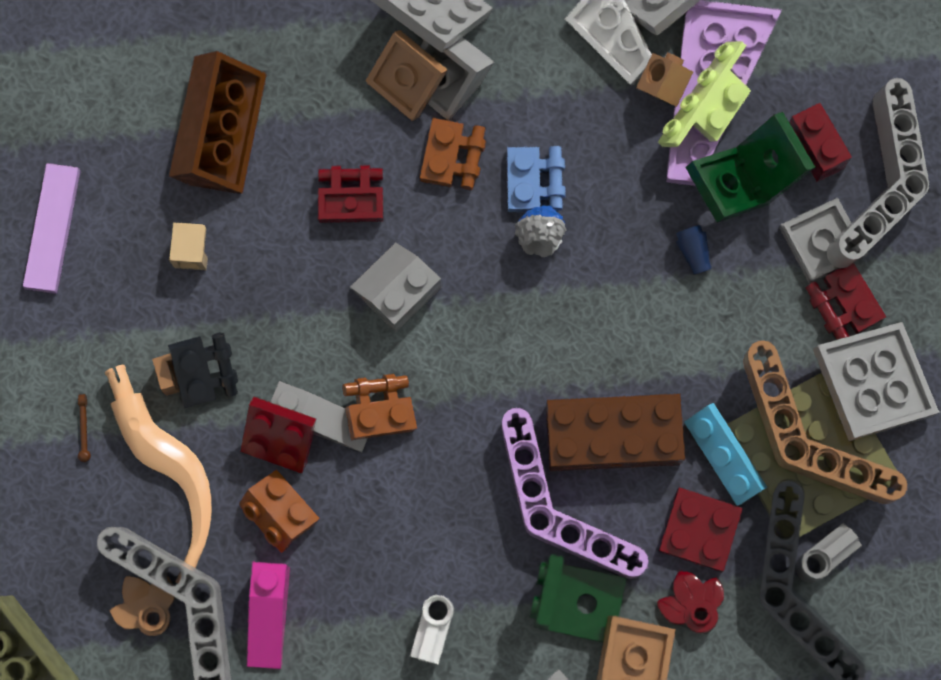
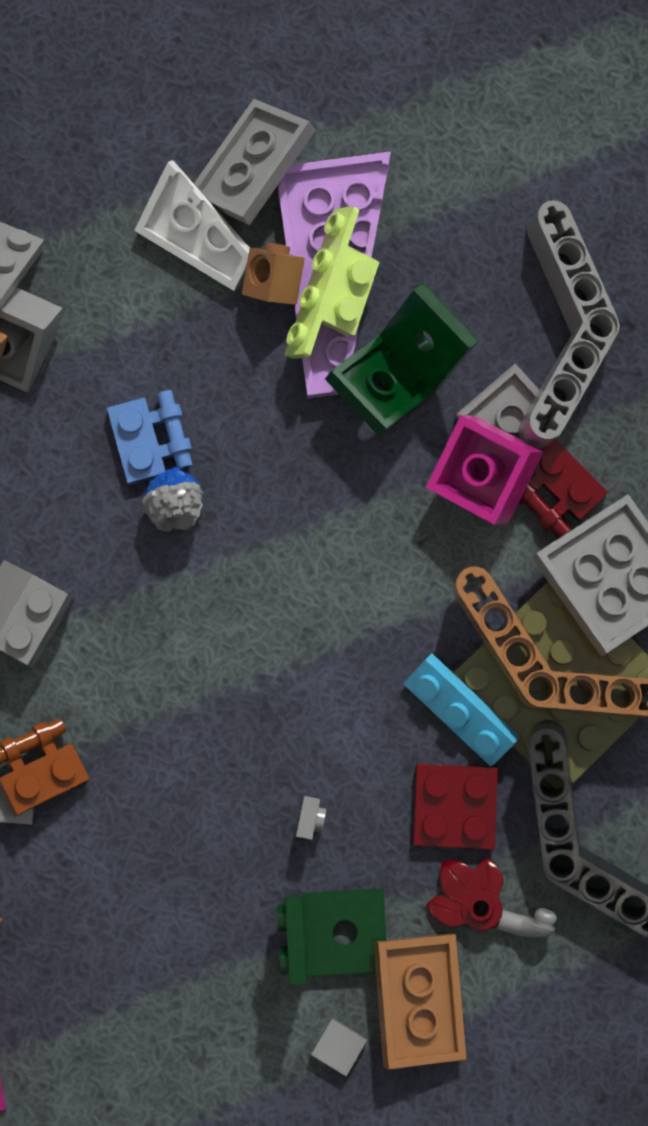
camera: 20 degrees left, 5 degrees up
white piece [410,595,454,664] -> none
dark orange plate [420,118,486,190] -> none
lavender beam [502,408,648,579] -> none
reddish brown brick [546,394,685,471] -> none
dark blue cone [676,225,712,275] -> none
dark red brick [789,103,852,182] -> none
light grey piece [795,523,862,583] -> none
none -> light grey plate [296,796,326,840]
none -> dark pink brick [426,415,543,525]
none -> light grey arm [496,908,557,938]

